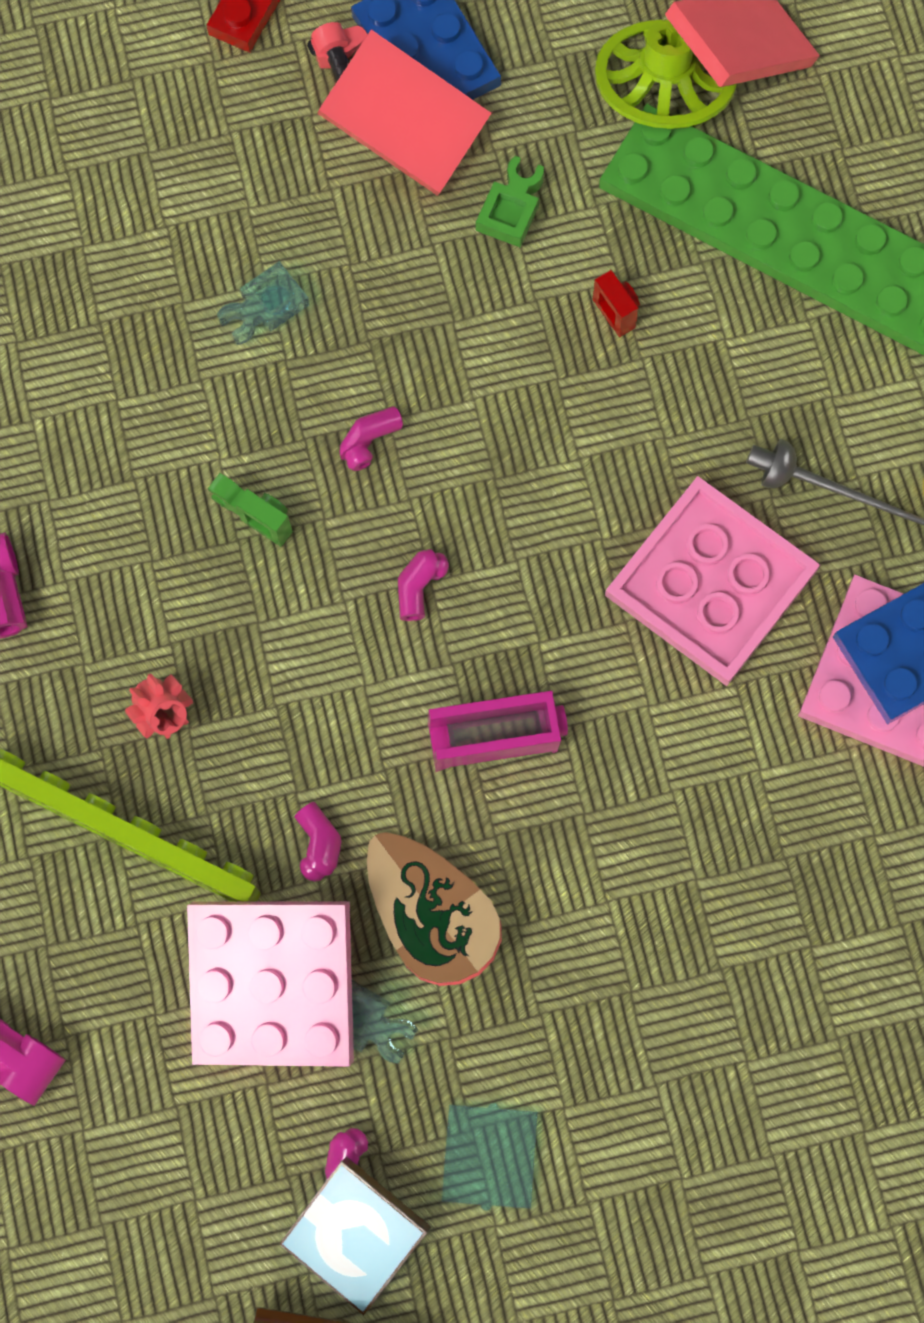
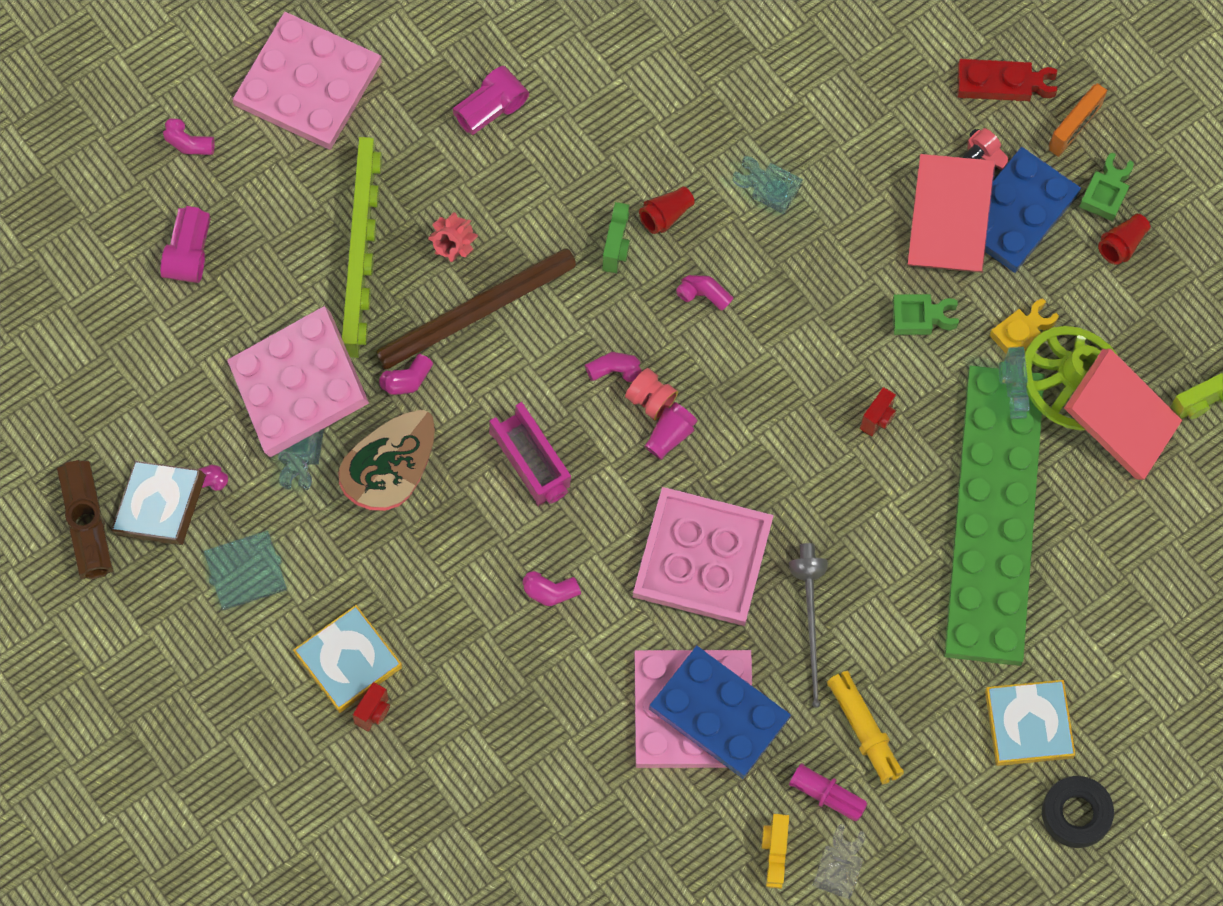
camera: 60 degrees right, 5 degrees down
none -> tile [293,605,402,713]
none -> red plate [352,682,390,732]
none -> reddish brown axle [376,248,576,369]
none -> dark pink arm [522,571,581,606]
none -> coral wheel [625,368,678,421]
none -> red cone [639,186,695,234]
none -> dark pink cone [644,402,698,460]
none -> yellow plate [989,298,1059,362]
none -> clear light blue plate [999,347,1030,419]

